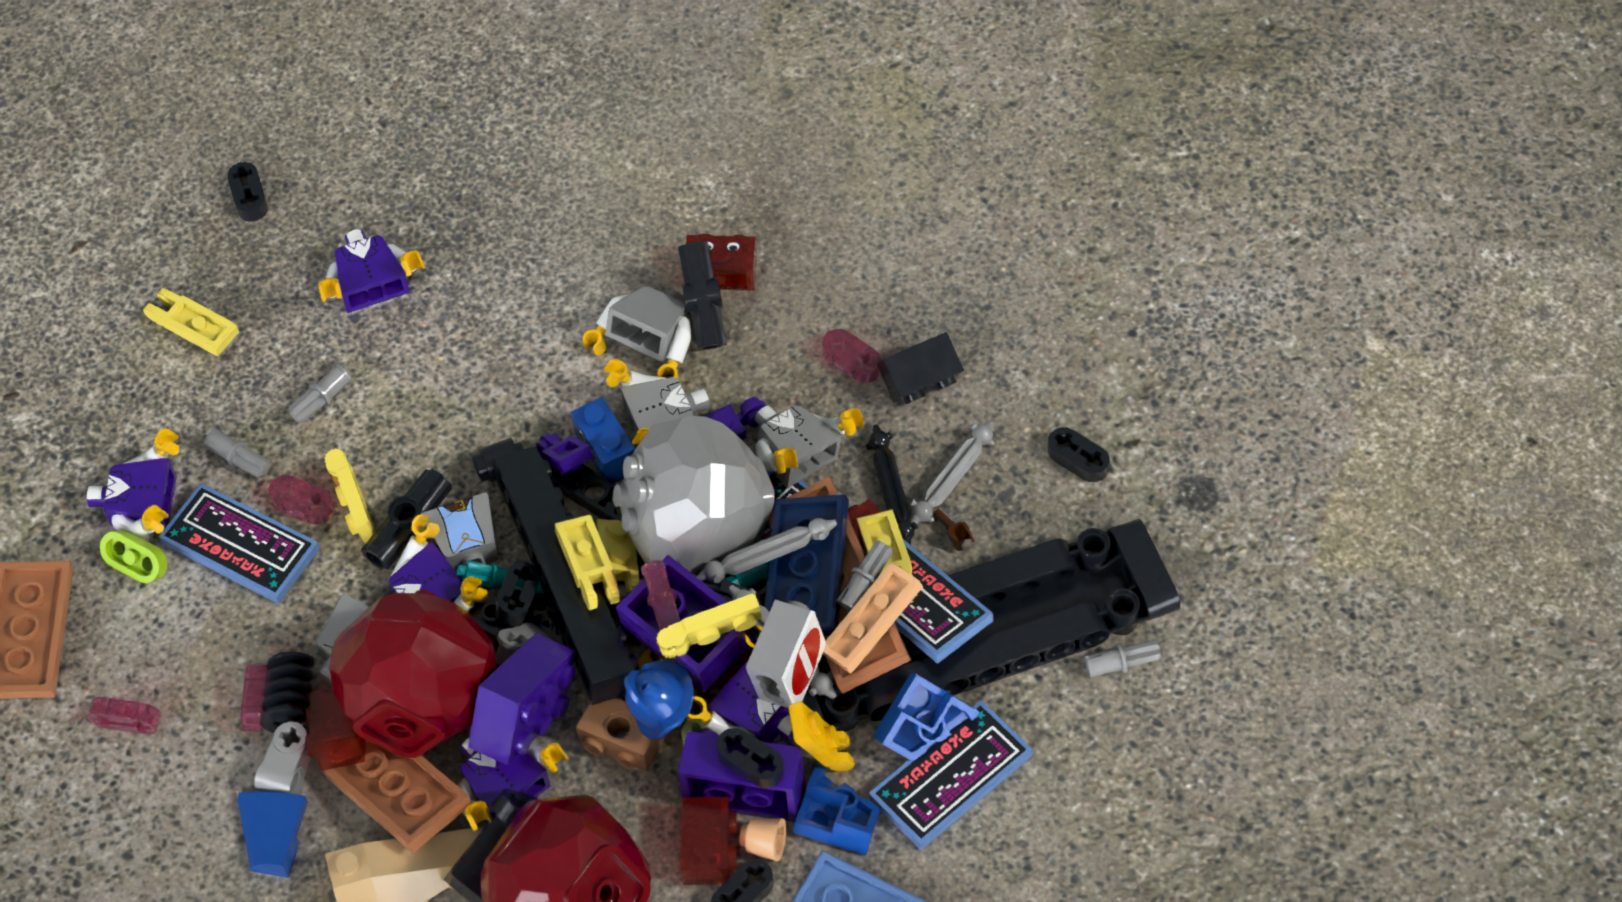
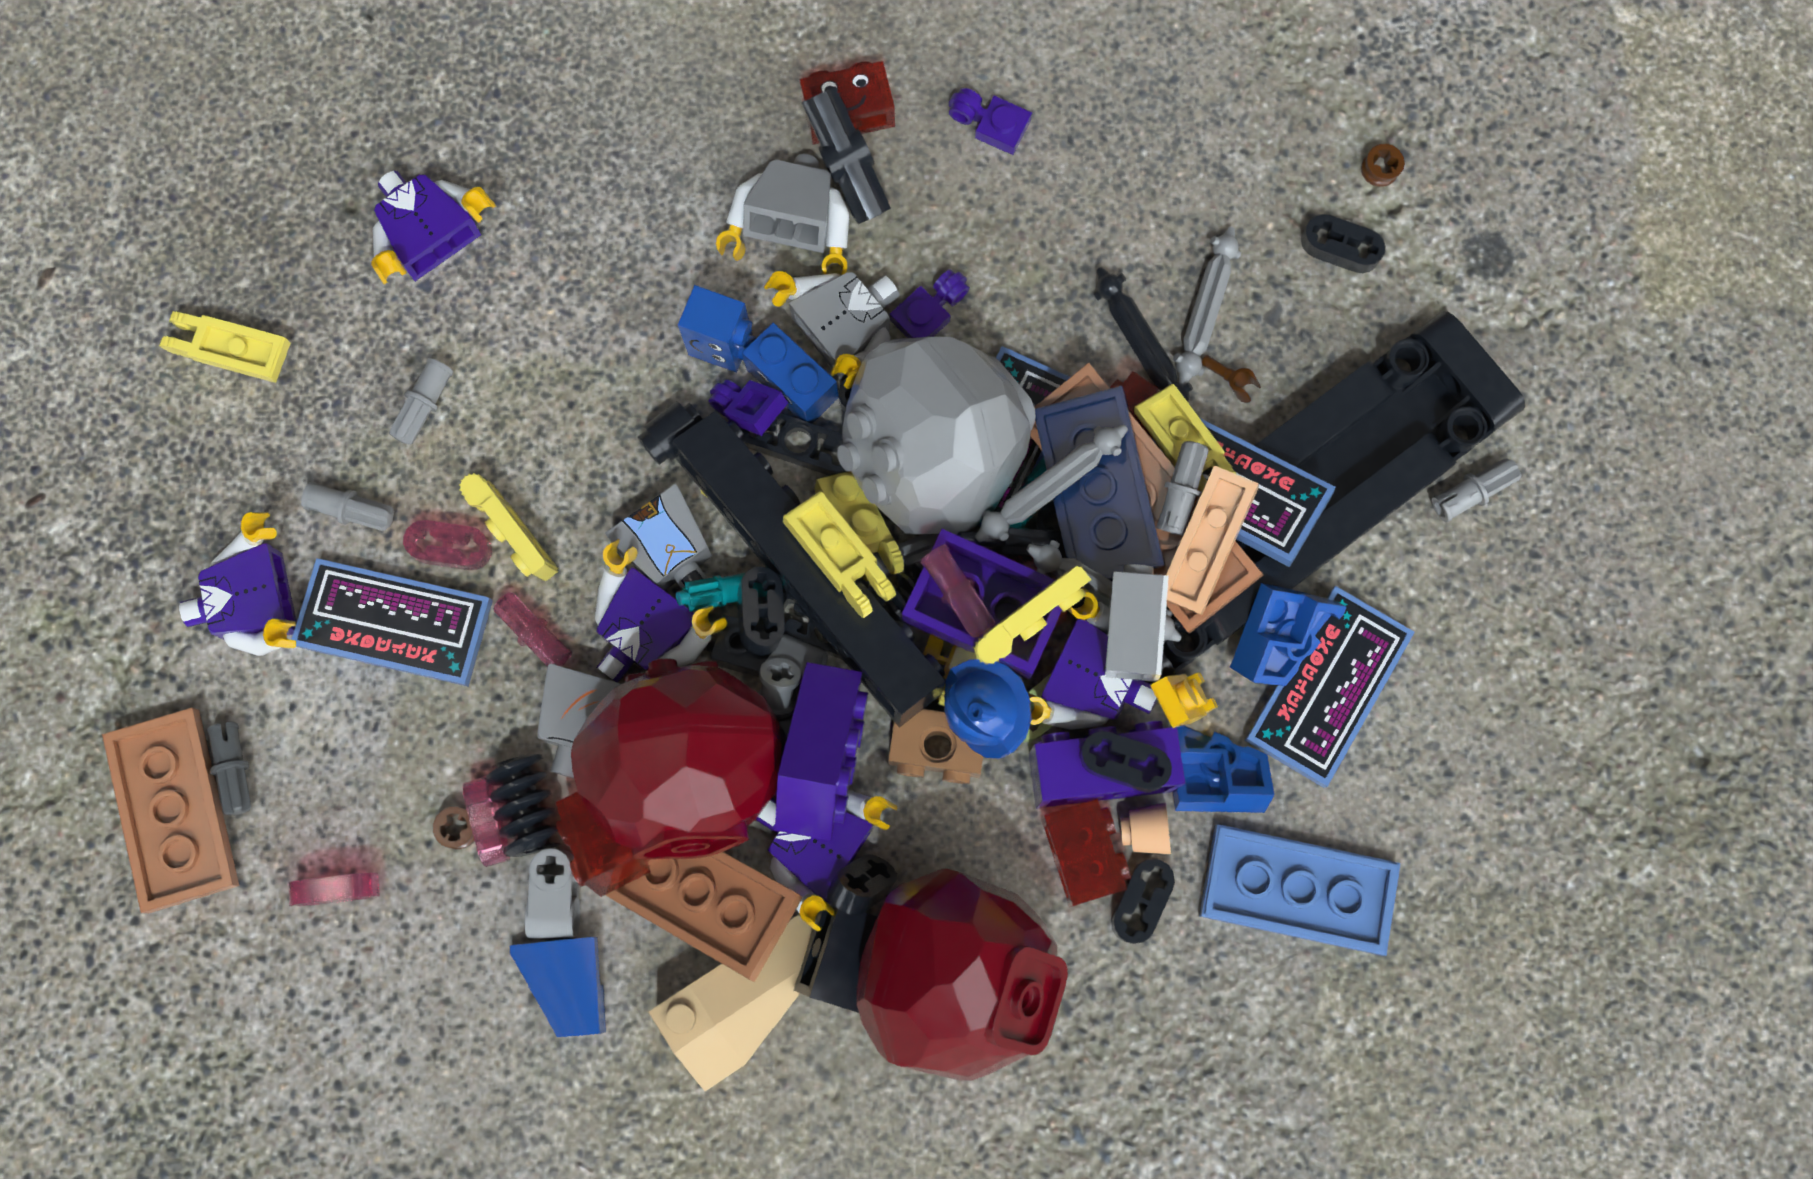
camera: 20 degrees left, 20 degrees up
lime plate [100,529,167,583] -> none
black beam [227,162,268,222] -> none
black piece [361,469,452,570] -> none
light grey torso [754,406,865,488] -> none
clear pink beam [822,329,881,383] -> none
black brick [877,332,964,404] -> none
none -> dark grey axle [207,722,251,816]
none -> reddish brown bush [433,807,479,849]
none -> clear pink axle [493,592,573,668]
none -> blue brick [678,285,756,373]
none -> dark purple plate [948,88,1032,155]
none -> reddish brown bush [1361,143,1405,187]

